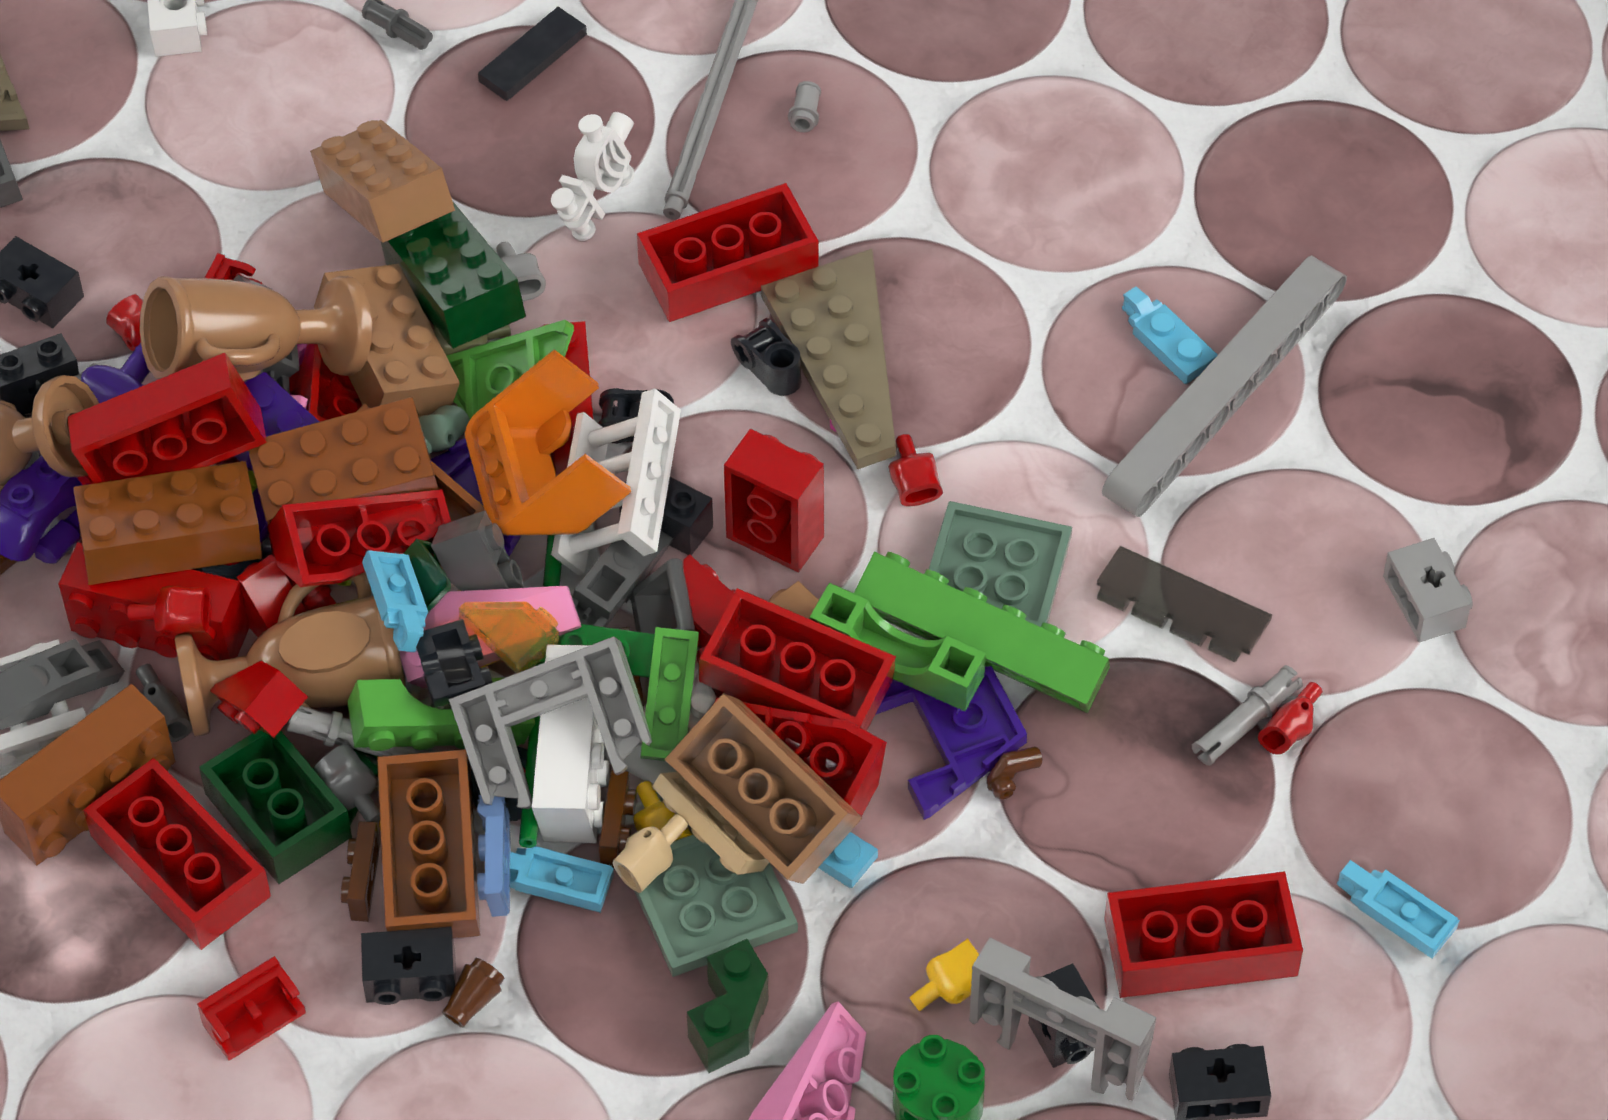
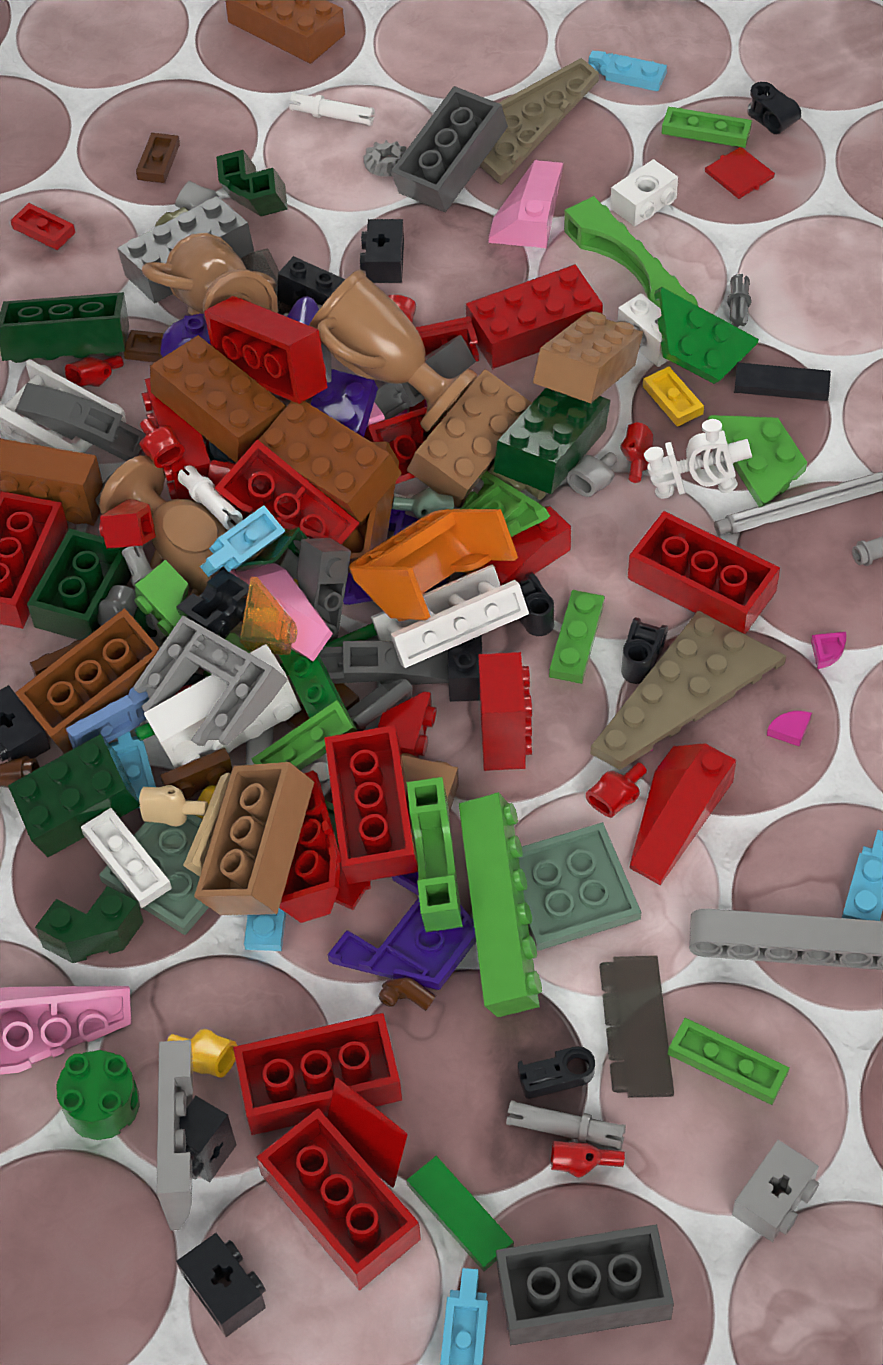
camera: 60 degrees right, 0 degrees up
none -> dark green brick [8,734,140,857]
none -> white plate [81,808,172,909]
none -> white pin [178,465,243,530]
none -> red brick [233,1013,402,1135]
none -> red sticker [327,1077,408,1188]
none -> green tile [406,1156,514,1272]
none -> red brick [466,264,603,369]
none -> bright pink wedge [489,160,563,248]
none -> dark grey brick [496,1224,674,1346]
none -> black piece [518,1046,595,1099]
none -> bright green plate [549,590,605,684]
none -> bright green arch [564,196,698,308]
none -> white brick [618,293,669,367]
none -> red piece [620,422,653,483]
none -> red wedge [630,743,736,886]
none -> yellow plate [643,366,704,427]
none -> green wing [654,287,759,384]
none -> bright green plate [667,1018,790,1105]
none -> bright green wing [708,415,807,507]
none -> dark pink tile [767,711,812,747]
none -> dark pink tile [811,632,846,669]

